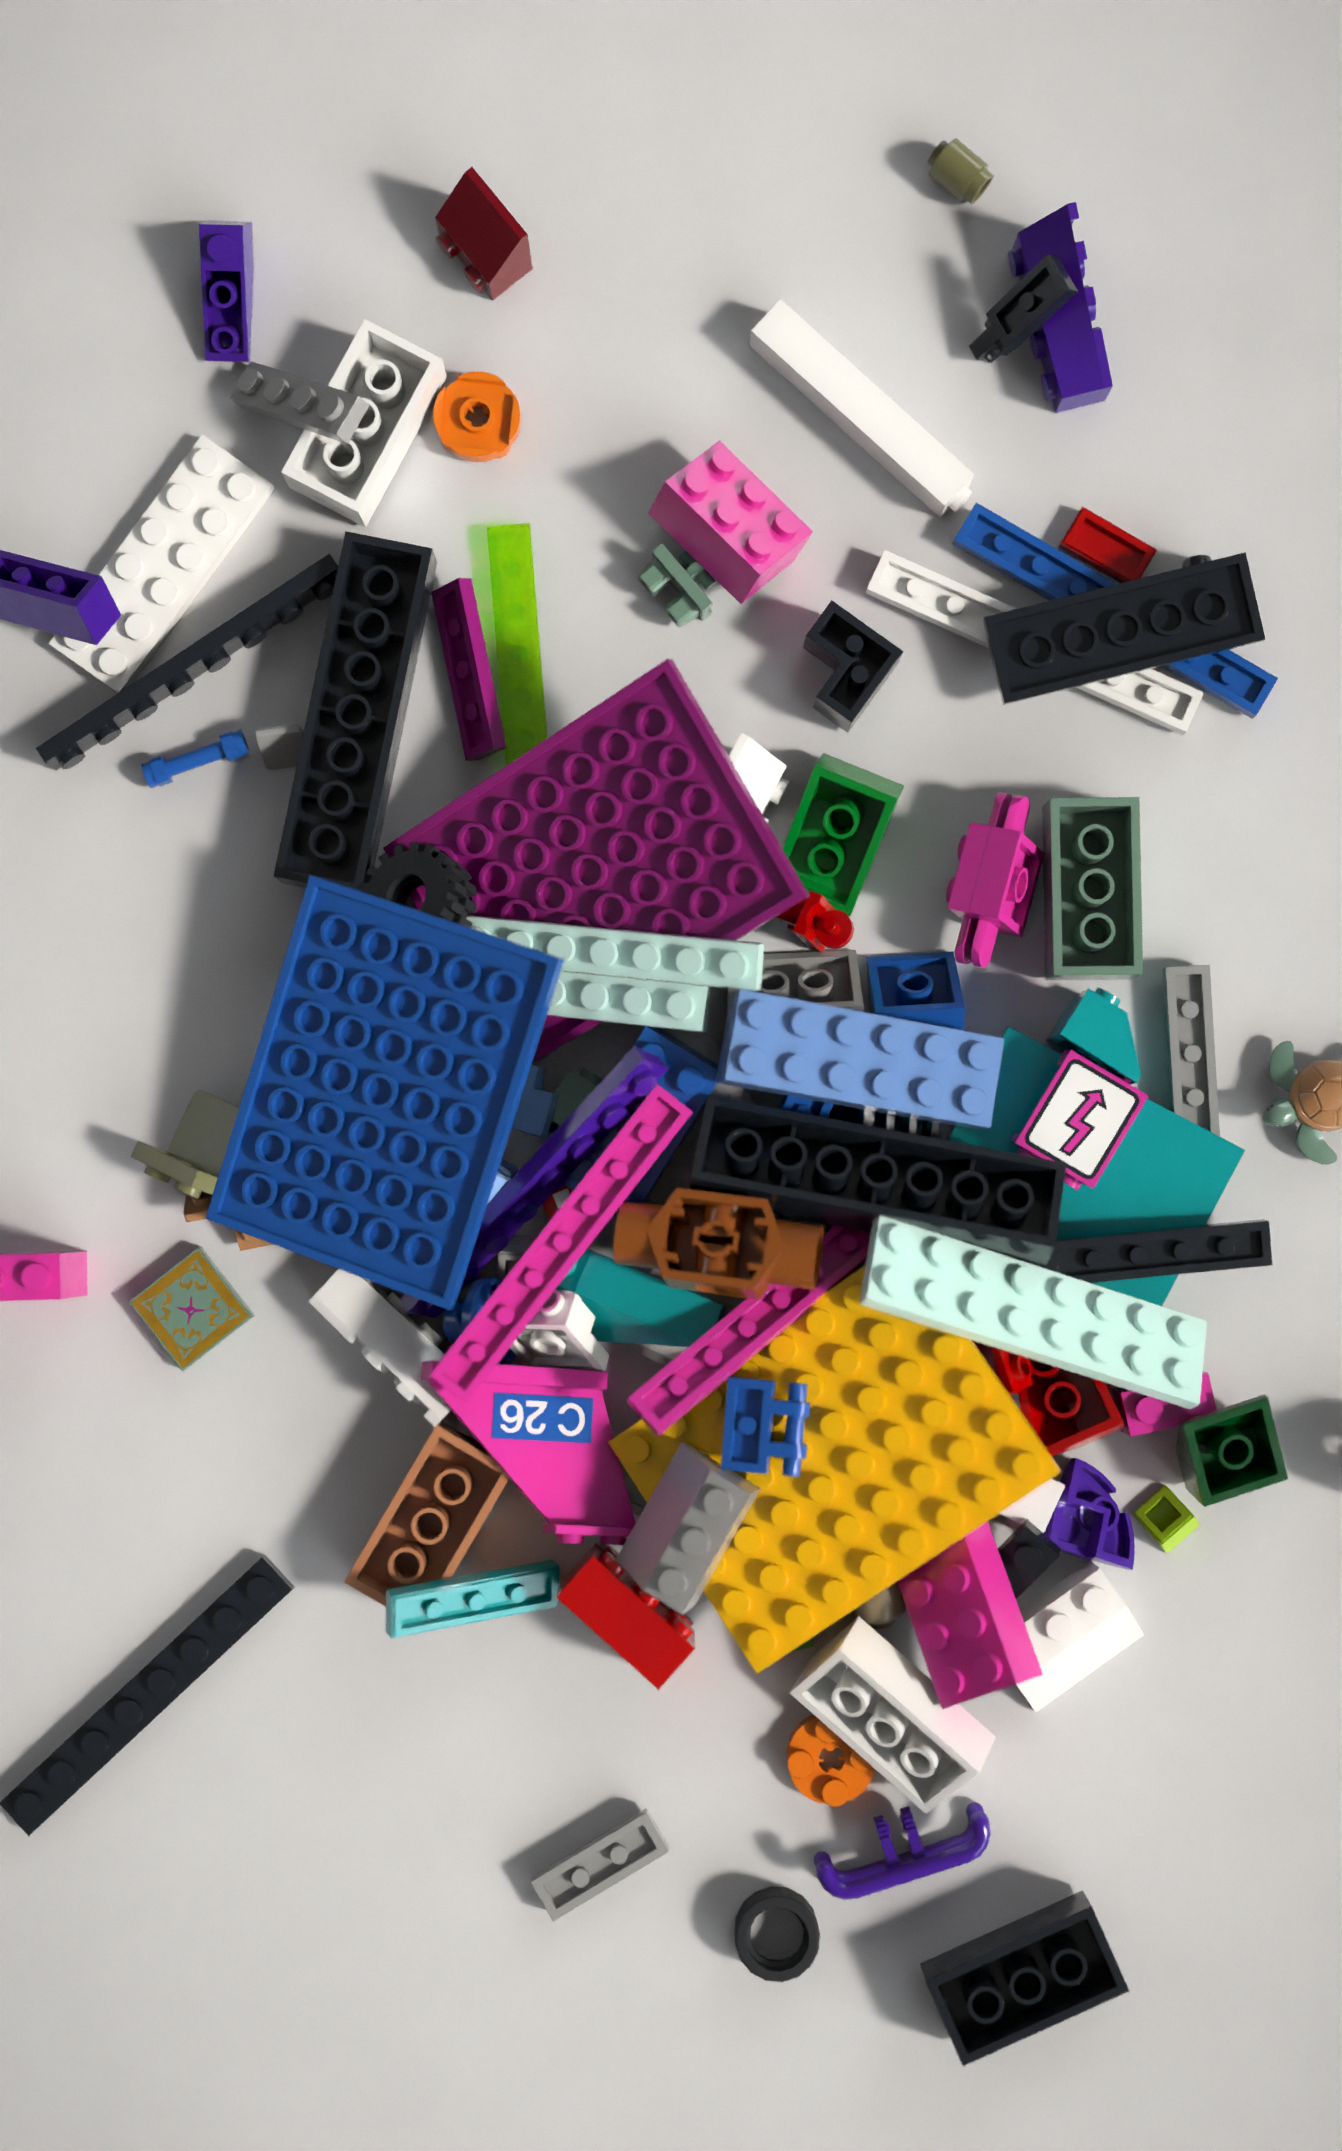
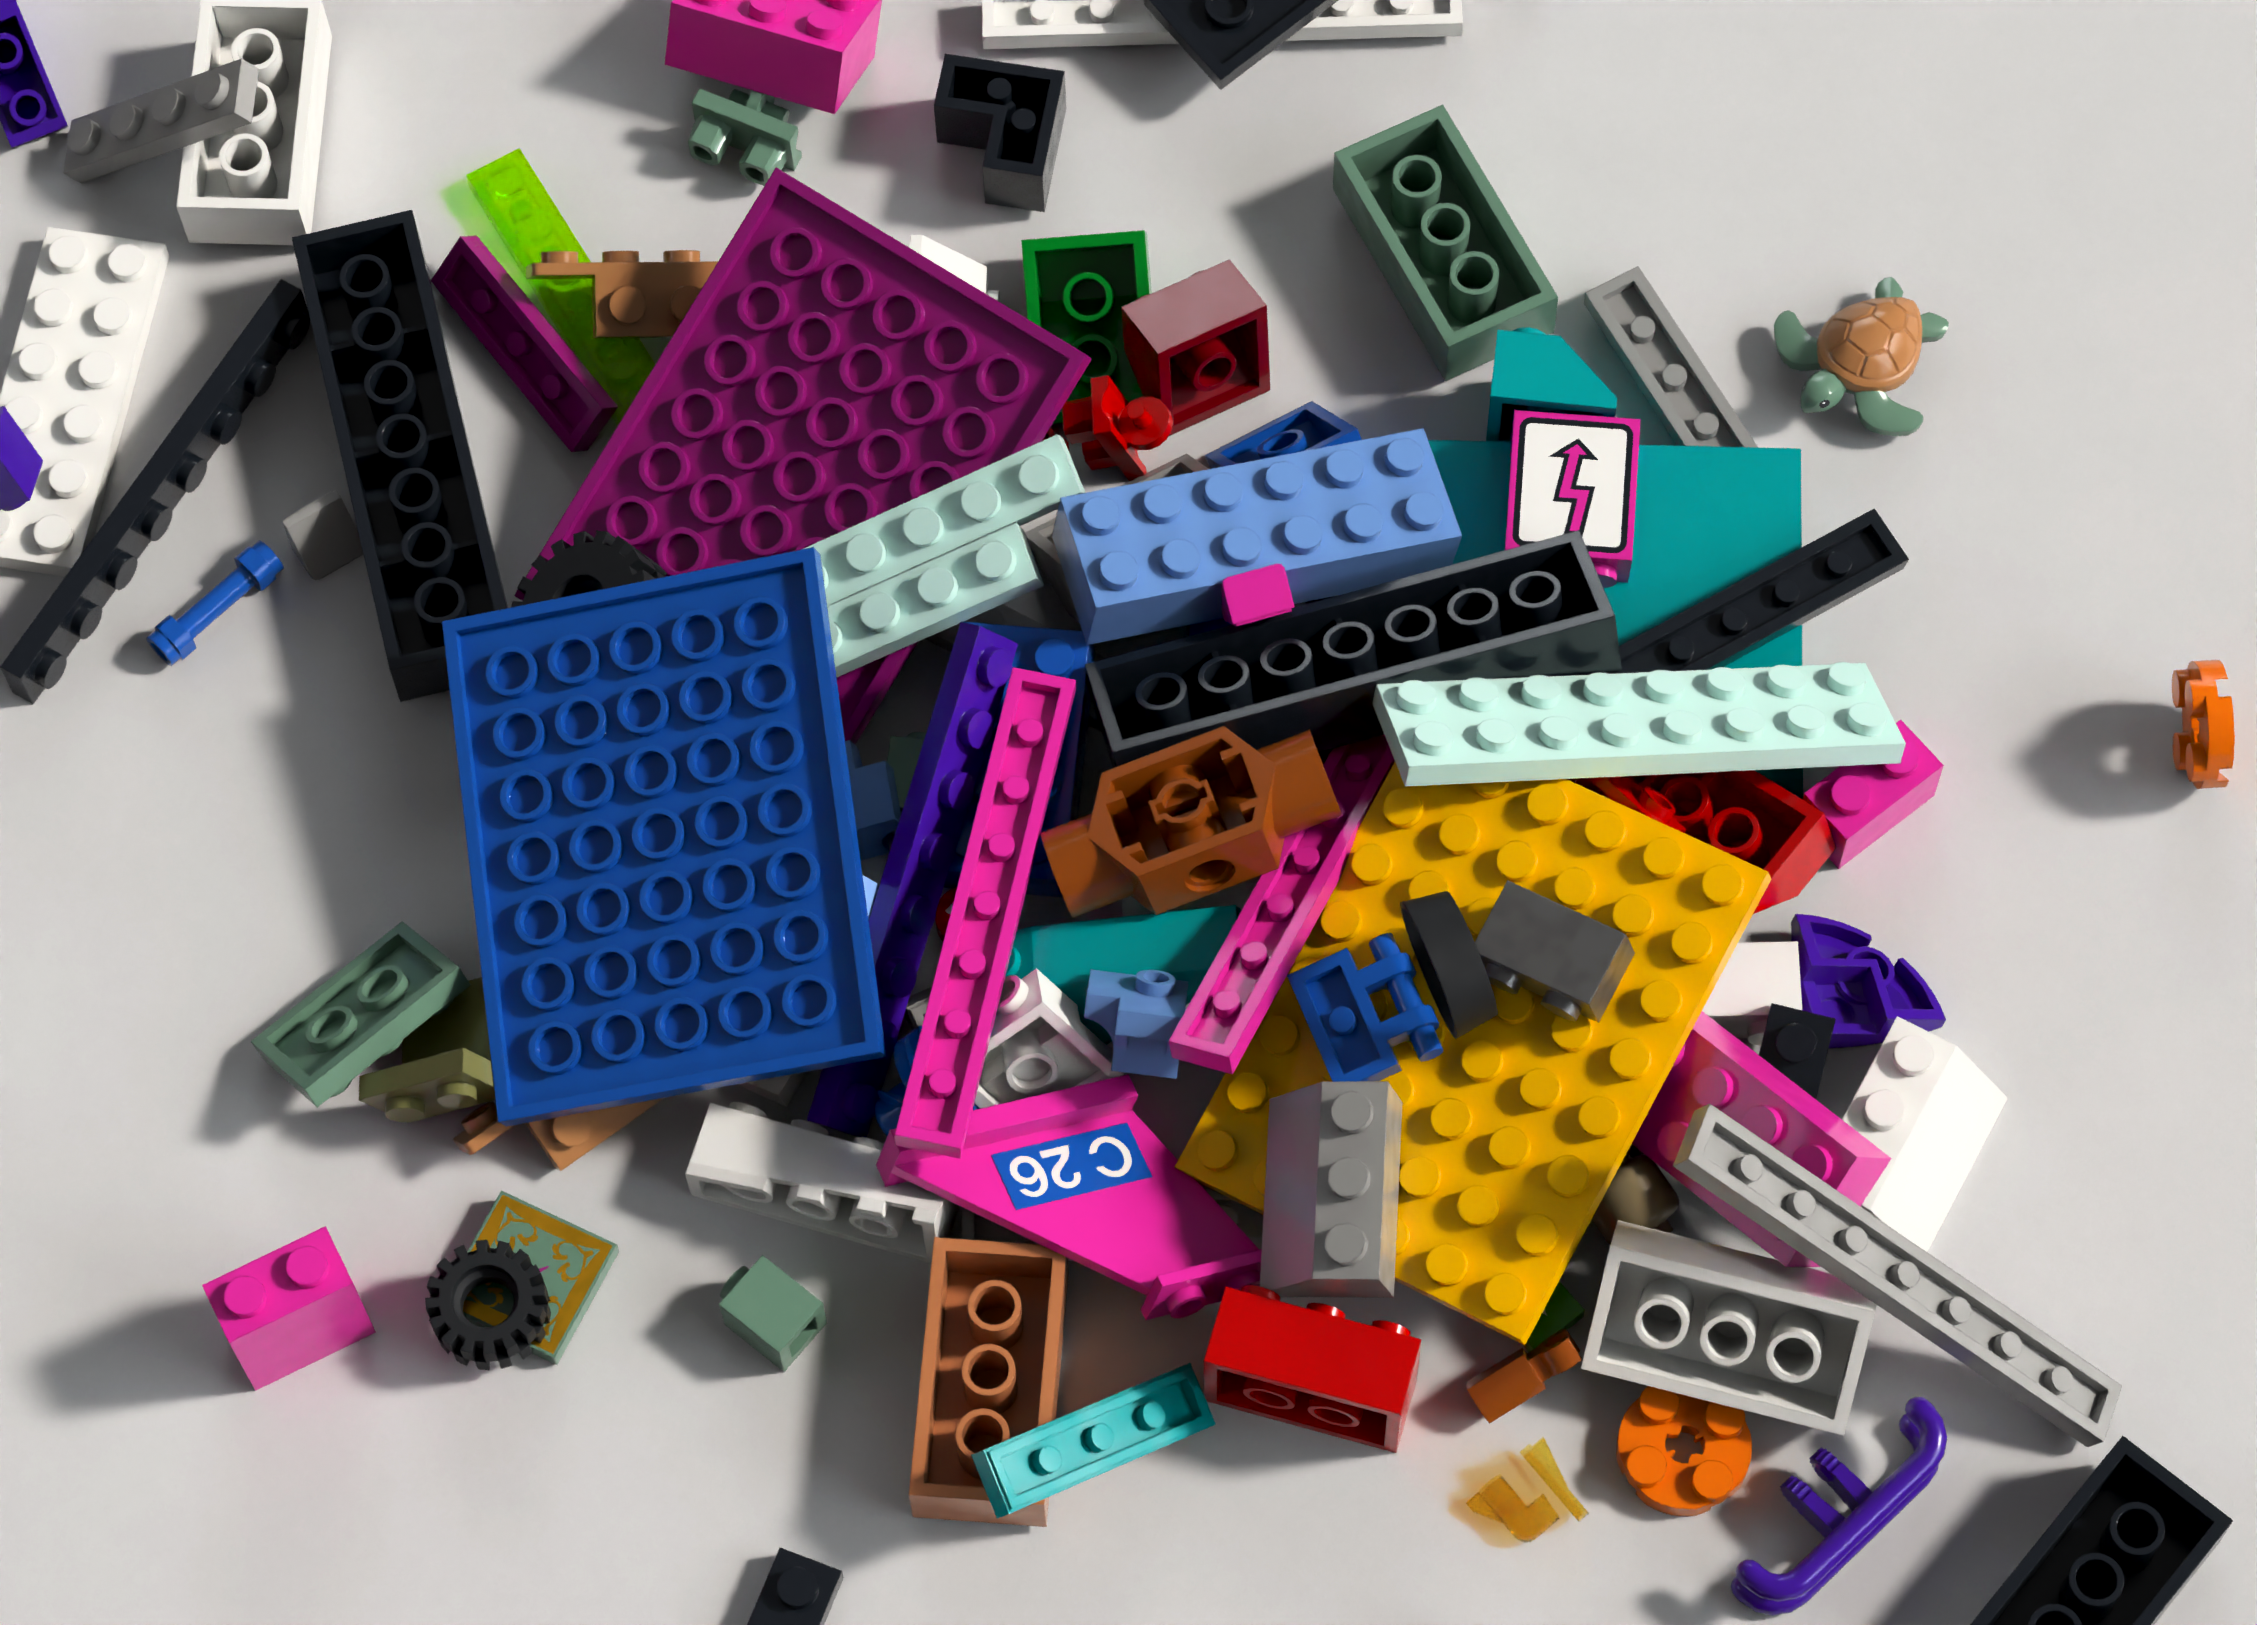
camera: 25 degrees left, 20 degrees down
orange plate [433,371,521,462] -> none
dark pink brick [946,792,1045,968] -> none
lime slope [1132,1484,1199,1553] -> none
dark green slope [1175,1394,1288,1507] -> none
none -> sand green plate [251,921,471,1108]
none -> black tyre [425,1240,551,1370]
none -> medium nougat bracket [526,250,718,338]
none -> sand green brick [719,1255,827,1372]
none -> medium blue brick [1084,970,1188,1079]
none -> dark red slope [1121,259,1270,436]
none -> dark pink slope [1221,563,1295,627]
none -> black tyre [1400,891,1498,1039]
none -> dark orange bar [1466,1328,1582,1424]
none -> clear yellow piece [1466,1437,1589,1543]
none -> flat silver brick [1475,880,1635,1023]
none -> light grey plate [1673,1104,2122,1447]

